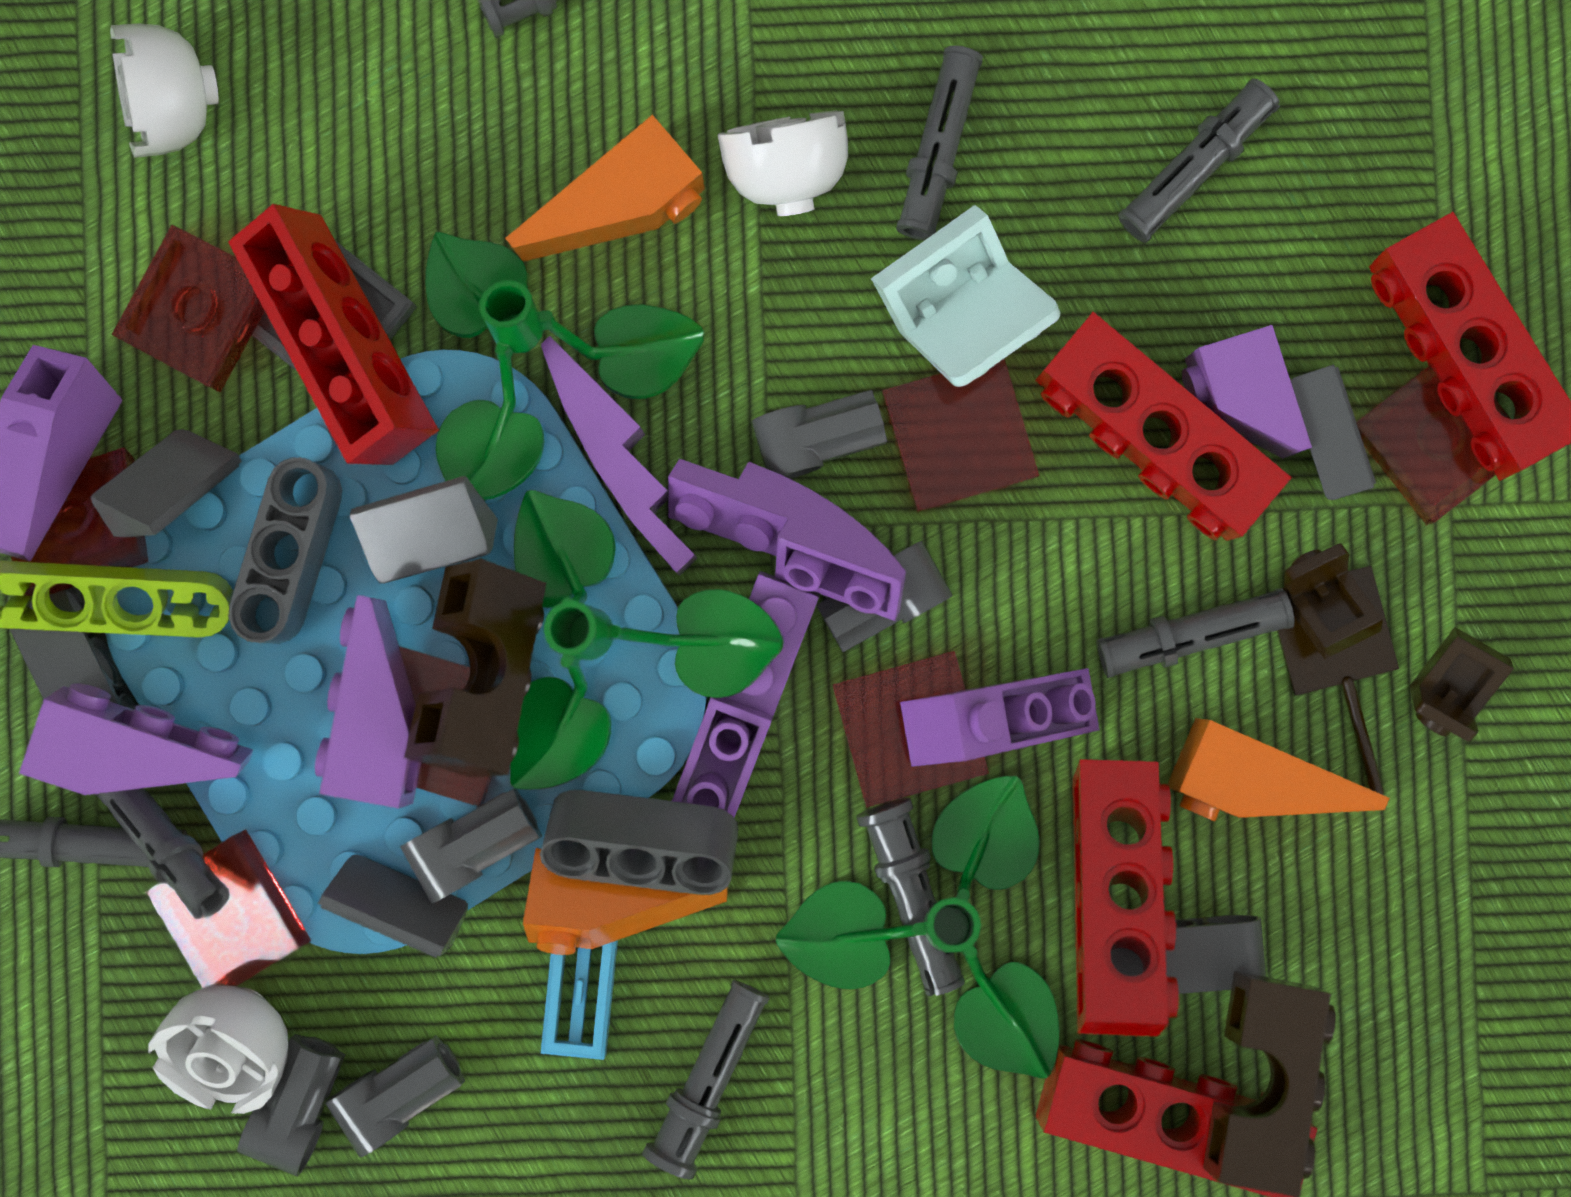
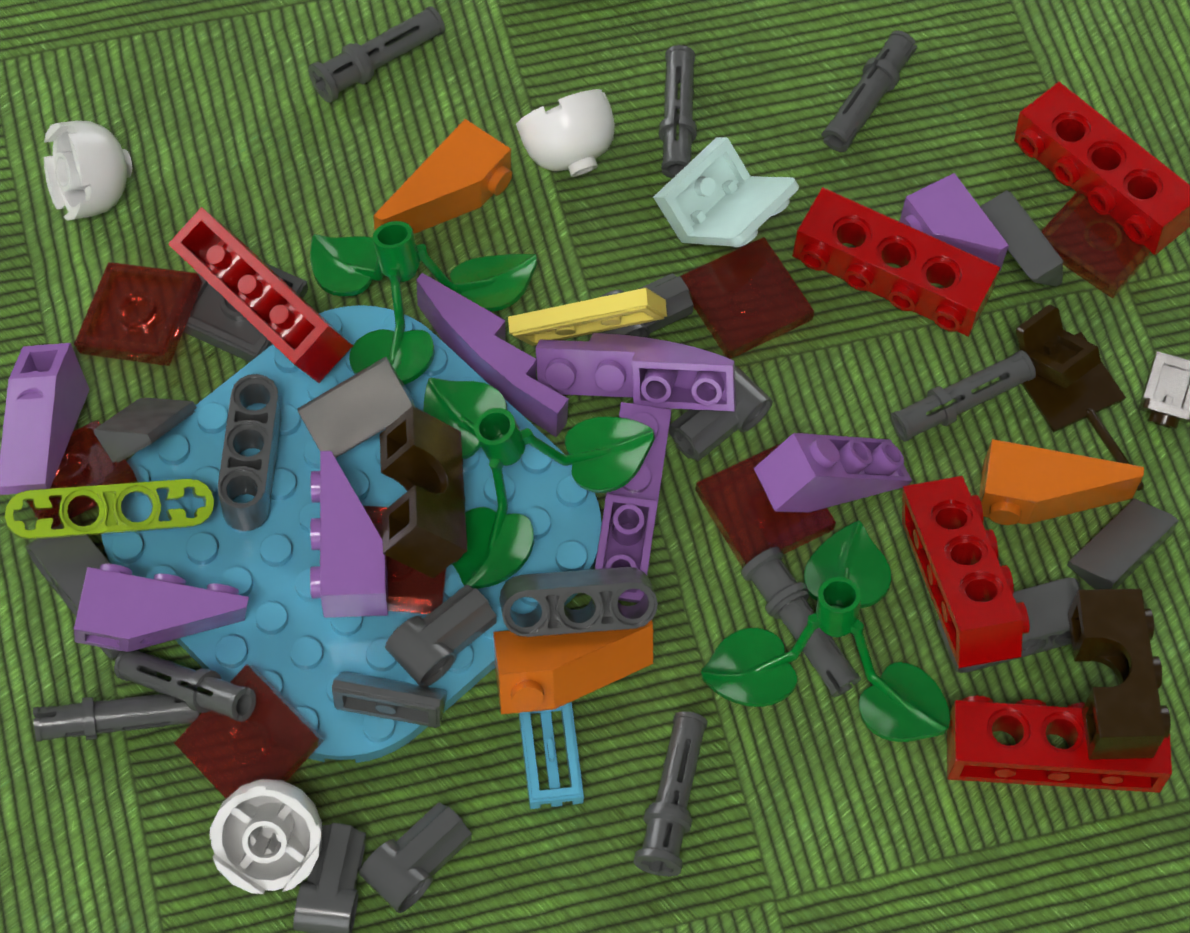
camera: 20 degrees left, 25 degrees down
none -> light yellow tile [508,288,667,346]
none -> dark grey slope [1067,499,1179,590]

